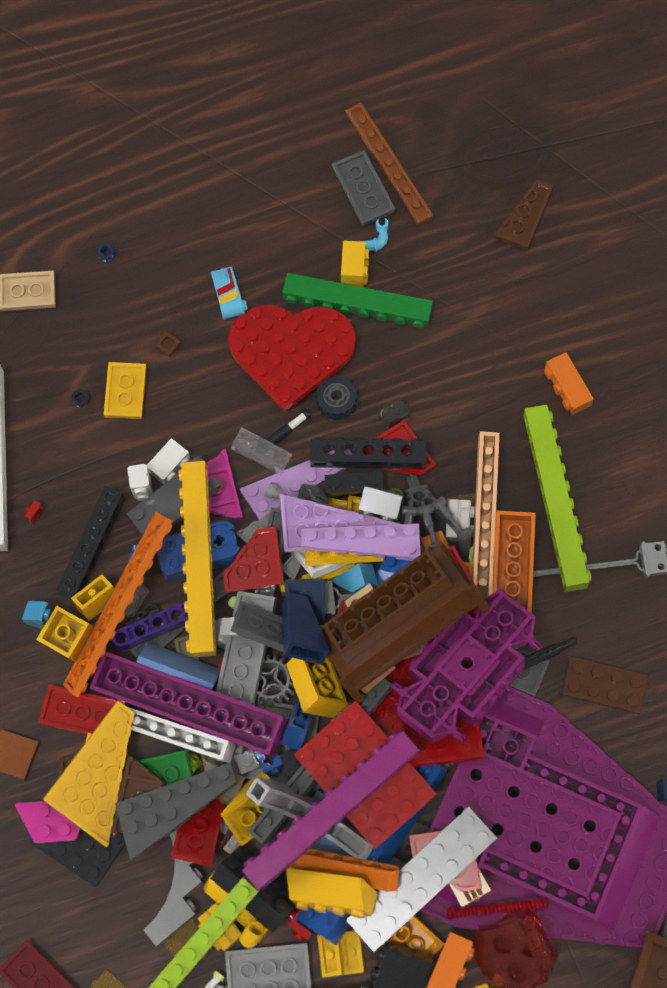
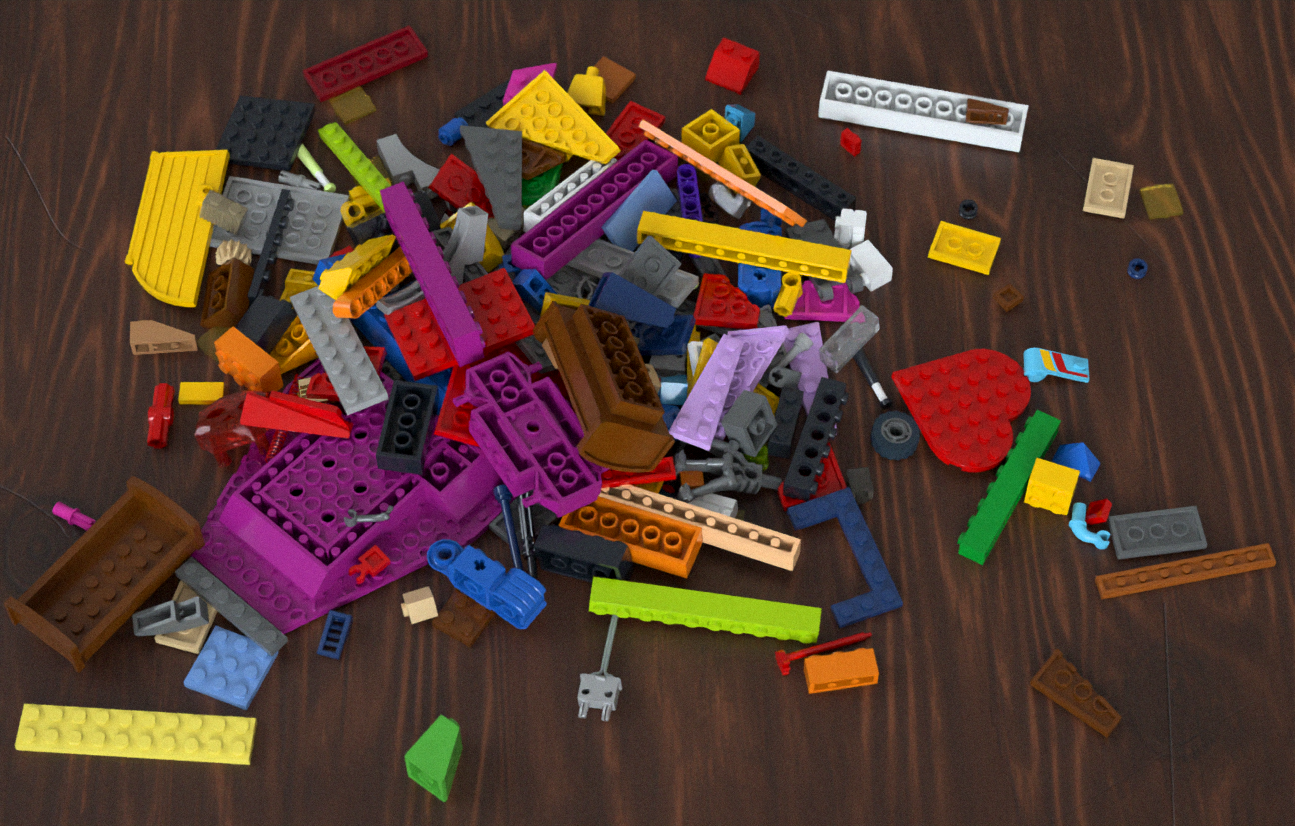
camera: 105 degrees right, 15 degrees down
none -> wedge [240,391,354,438]
none -> dark grey piece [344,505,393,527]
none -> red plate [348,545,391,584]
none -> black brick [376,380,440,475]
none -> tan brick [401,586,438,624]
none -> blue brick [427,539,547,629]
none -> blue brick [438,117,468,146]
none -> dark blue piece [493,485,524,571]
none -> black brick [534,524,634,583]
none -> yellow torso [567,67,606,116]
none -> yellow piece [774,272,803,317]
none -> red piece [775,632,872,676]
none -> dark blue plate [787,487,903,629]
none -> blue slope [1051,442,1101,482]
none -> red plate [1085,499,1112,525]
none -> clear yellow piece [1140,184,1183,219]

